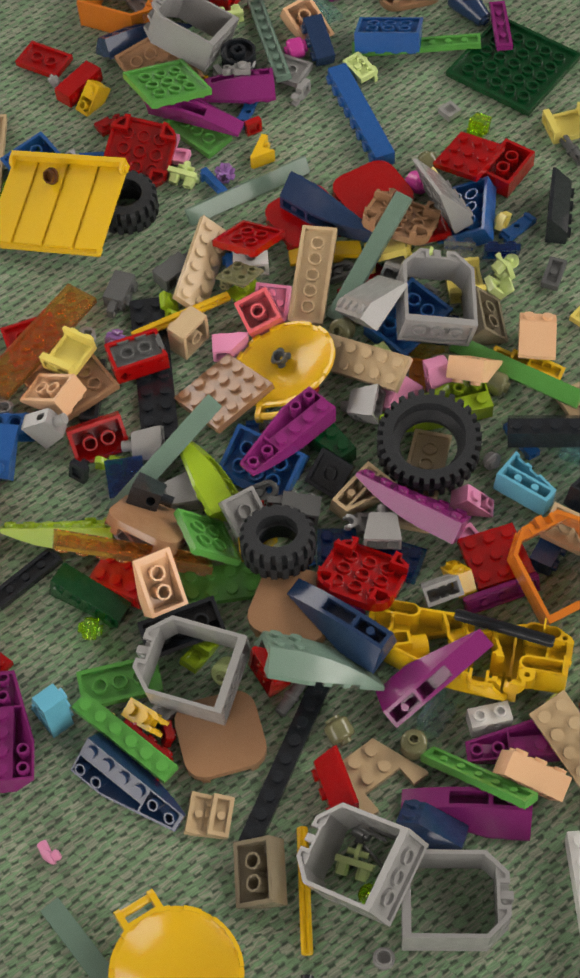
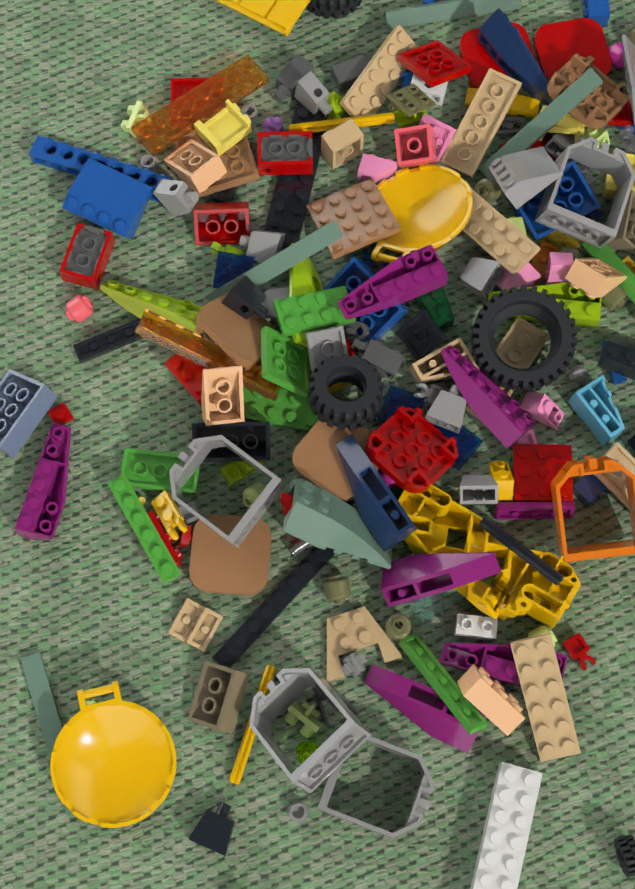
camera: 15 degrees right, 15 degrees up
medium azure wedge [31,683,74,738] -> none
bright pink arm [37,840,62,865] -> none
dark green wedge [49,562,132,628] -> none
black tile [68,458,90,485] -> none
dark blue wedge [71,732,186,832] -> none
clear neon green gear [77,617,104,640] -> none
dark grey plate [271,348,291,368] -> none
red slope [311,745,359,811] -> none
dark blue slope [396,799,469,850] -> none
none -> bright green plate [273,286,356,337]
none -> light grey torso [294,71,333,116]
none -> light grey gear [341,652,367,678]

